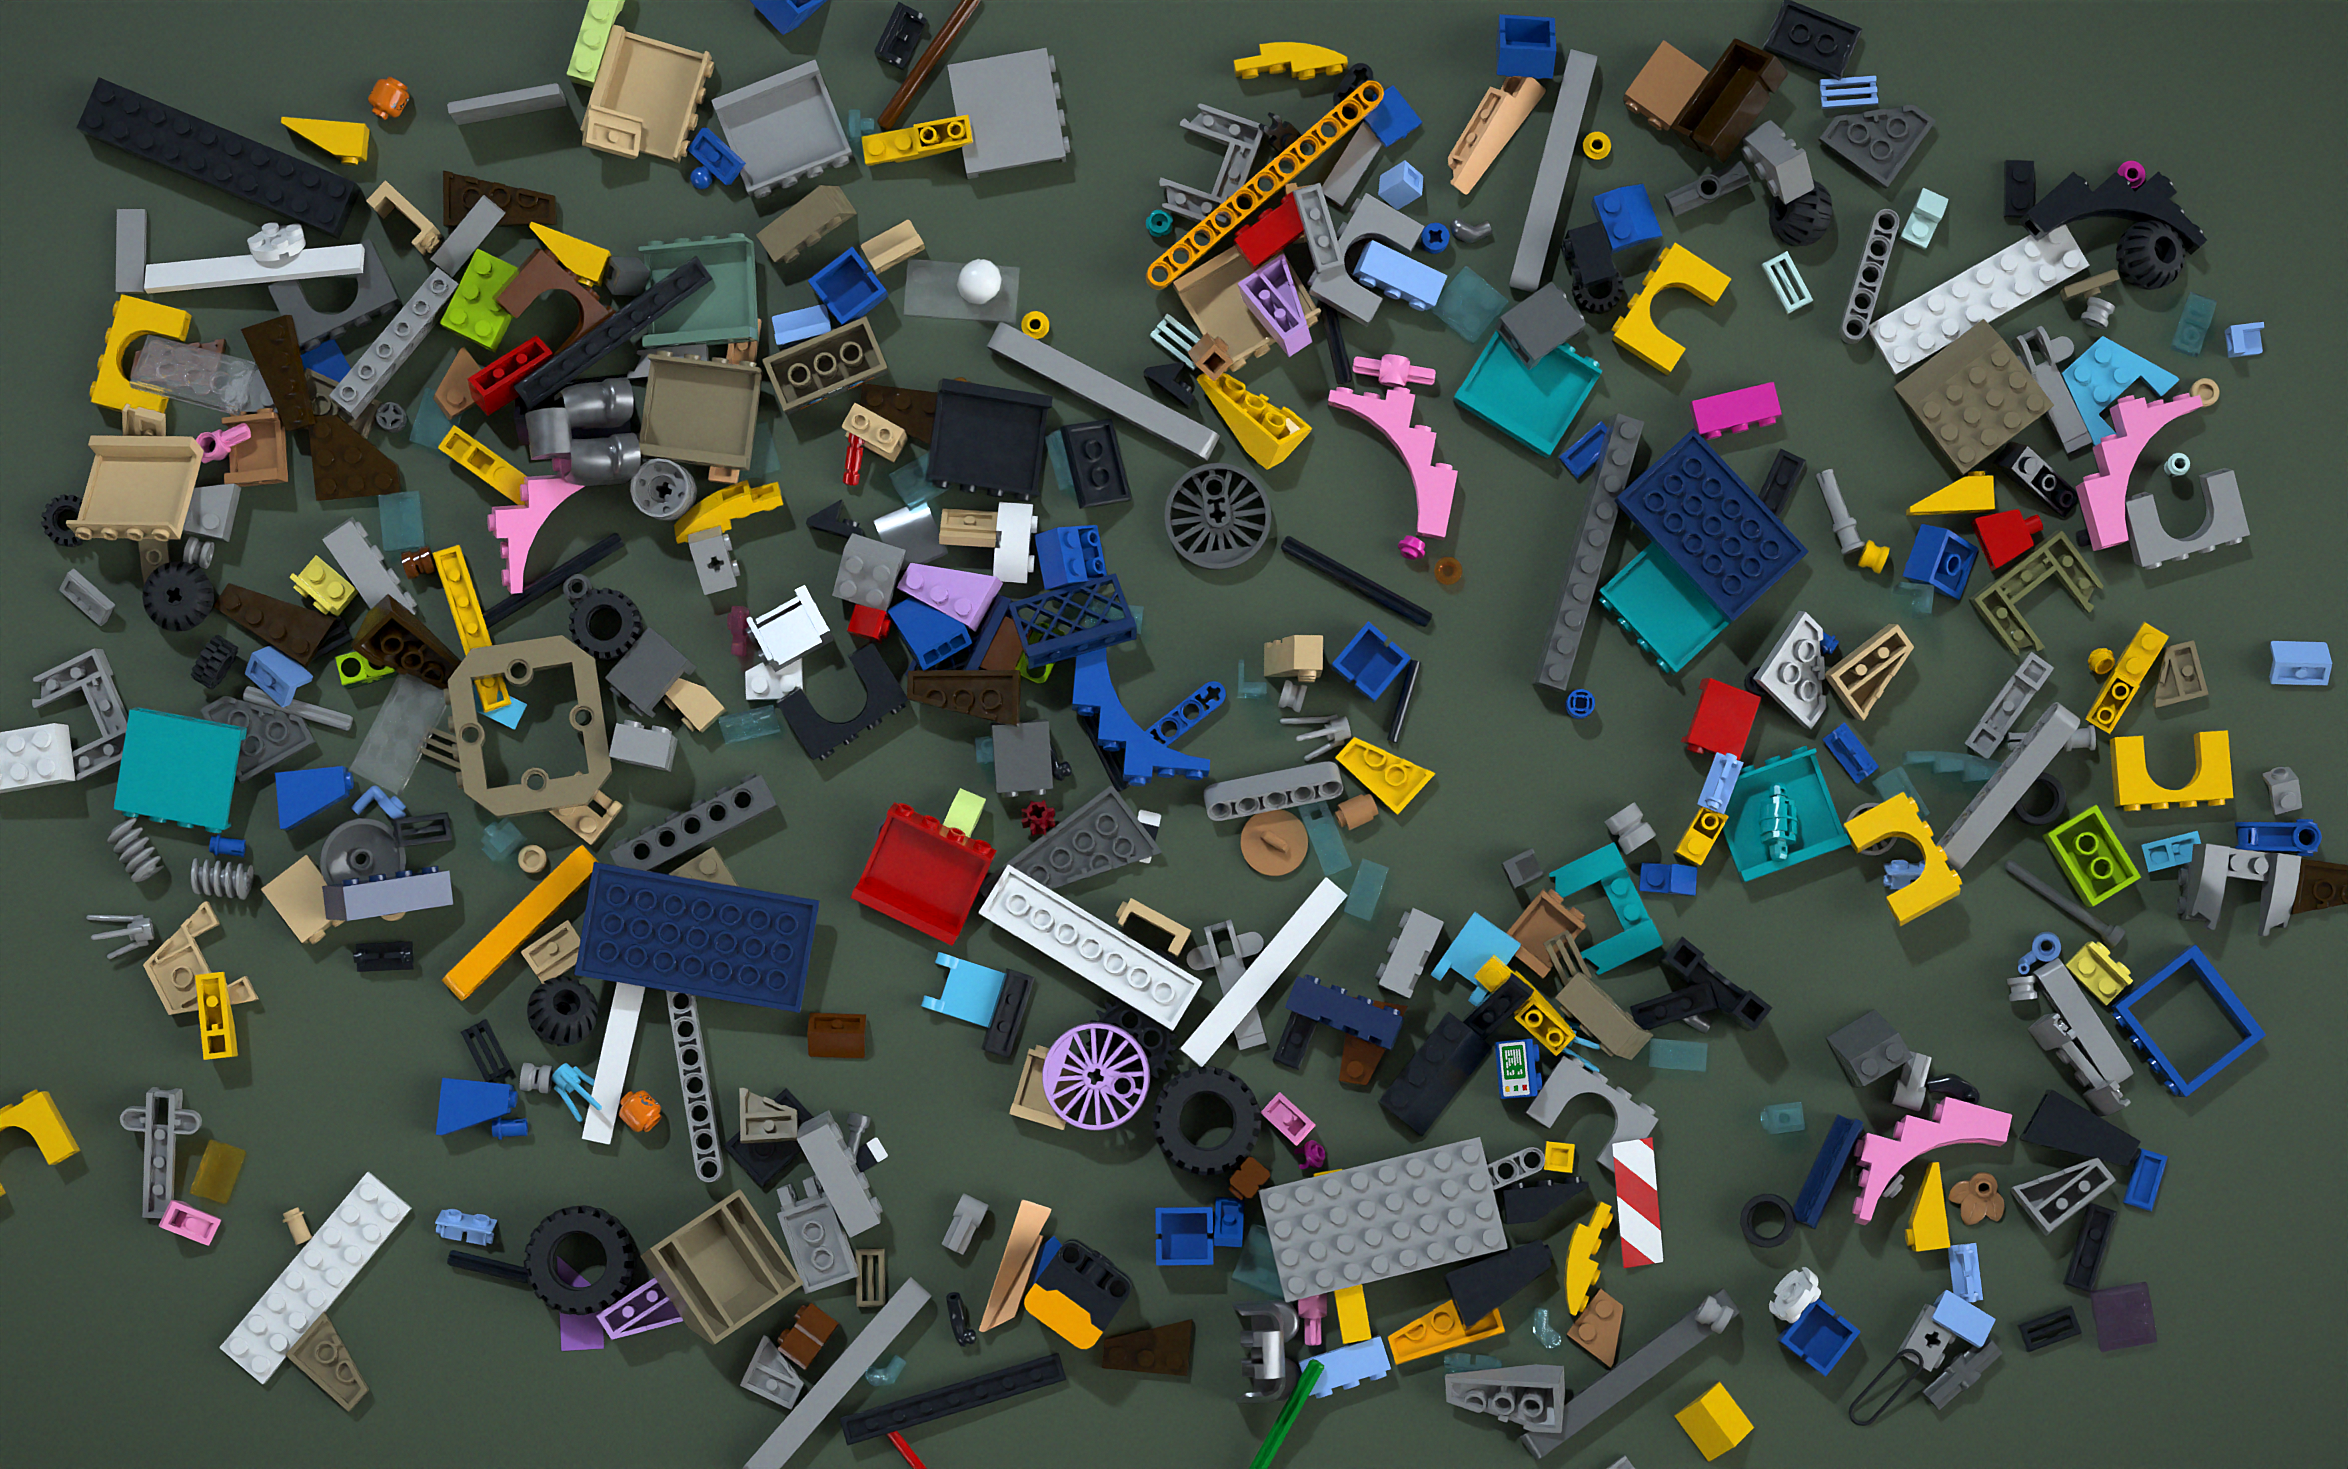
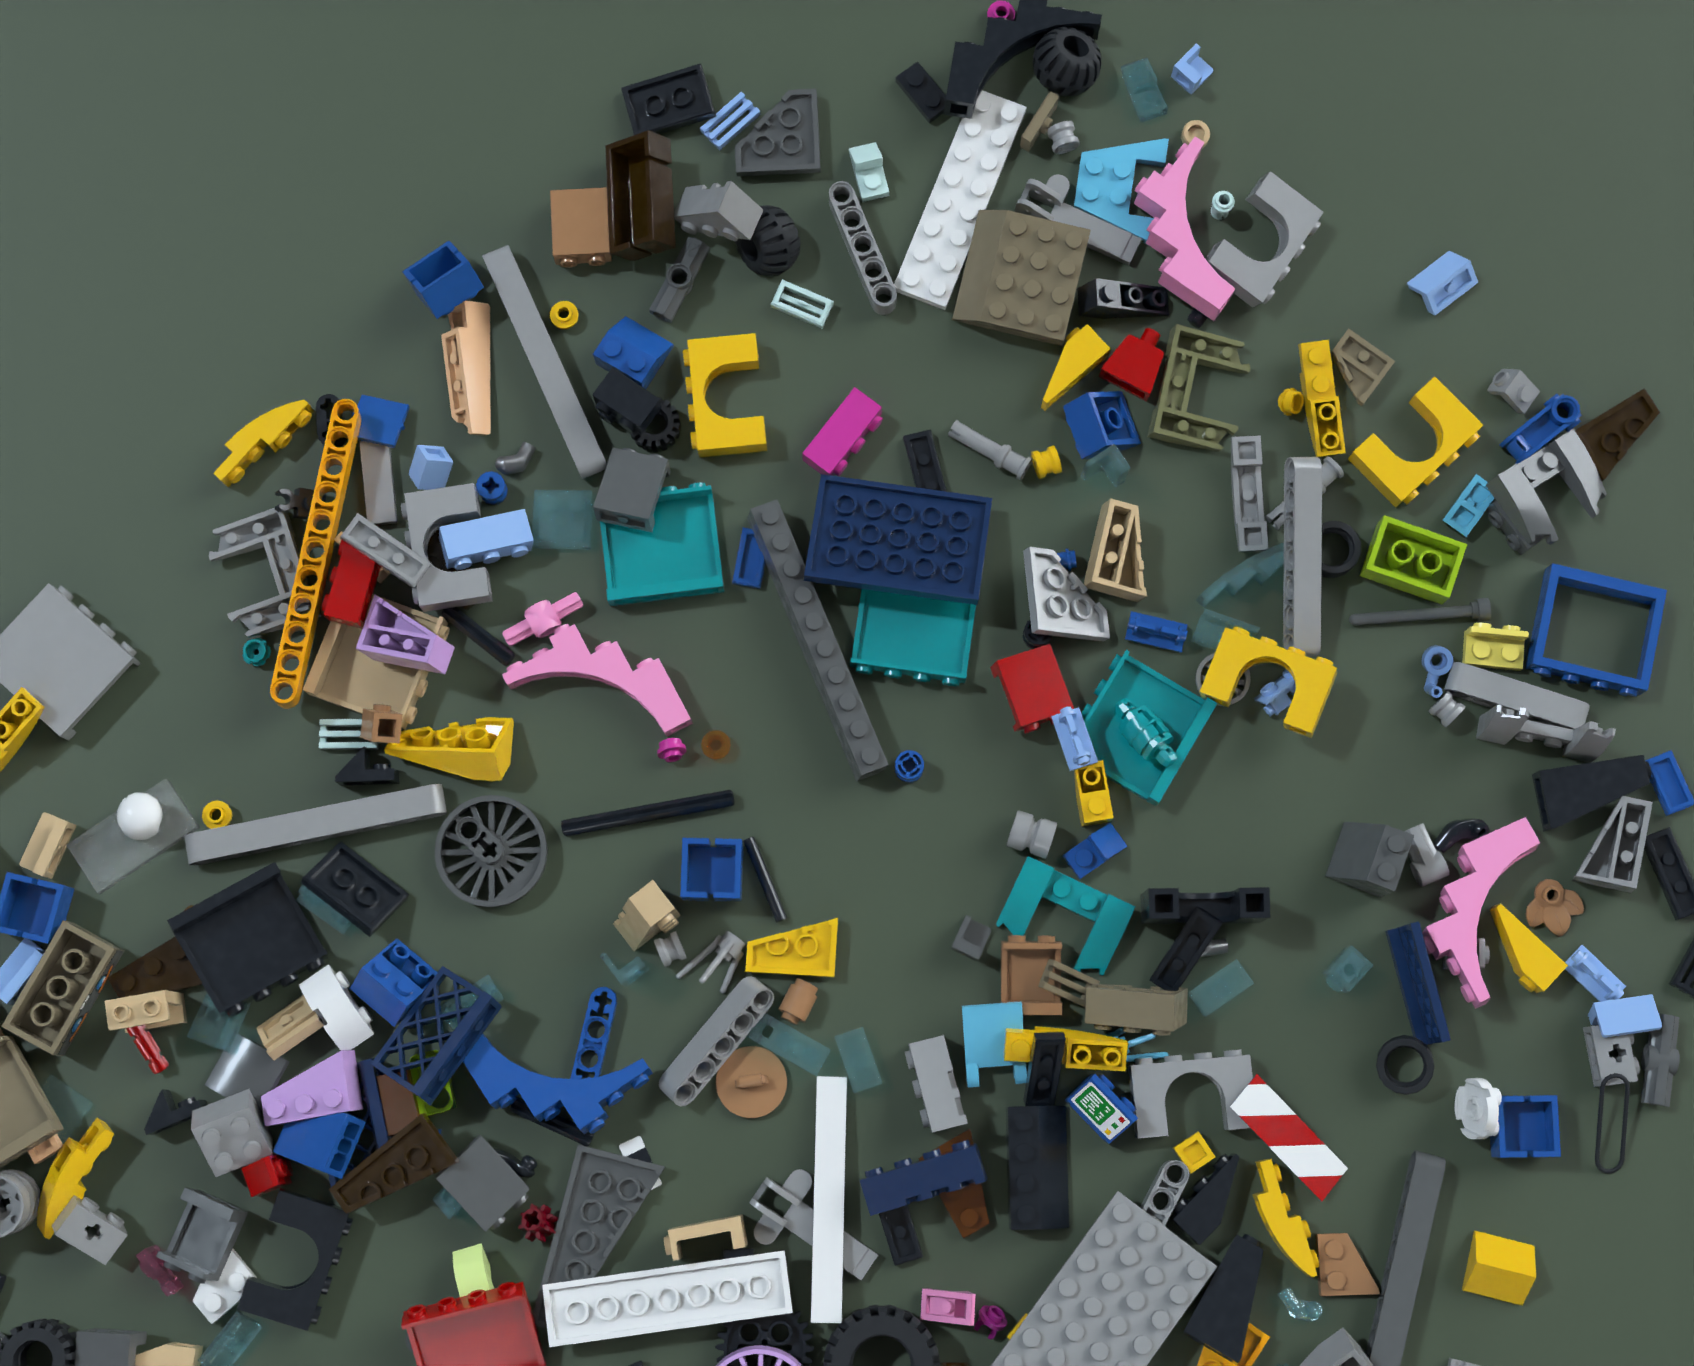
camera: 40 degrees left, 5 degrees down
light grey wheel [1694,1295,1734,1334] -> none

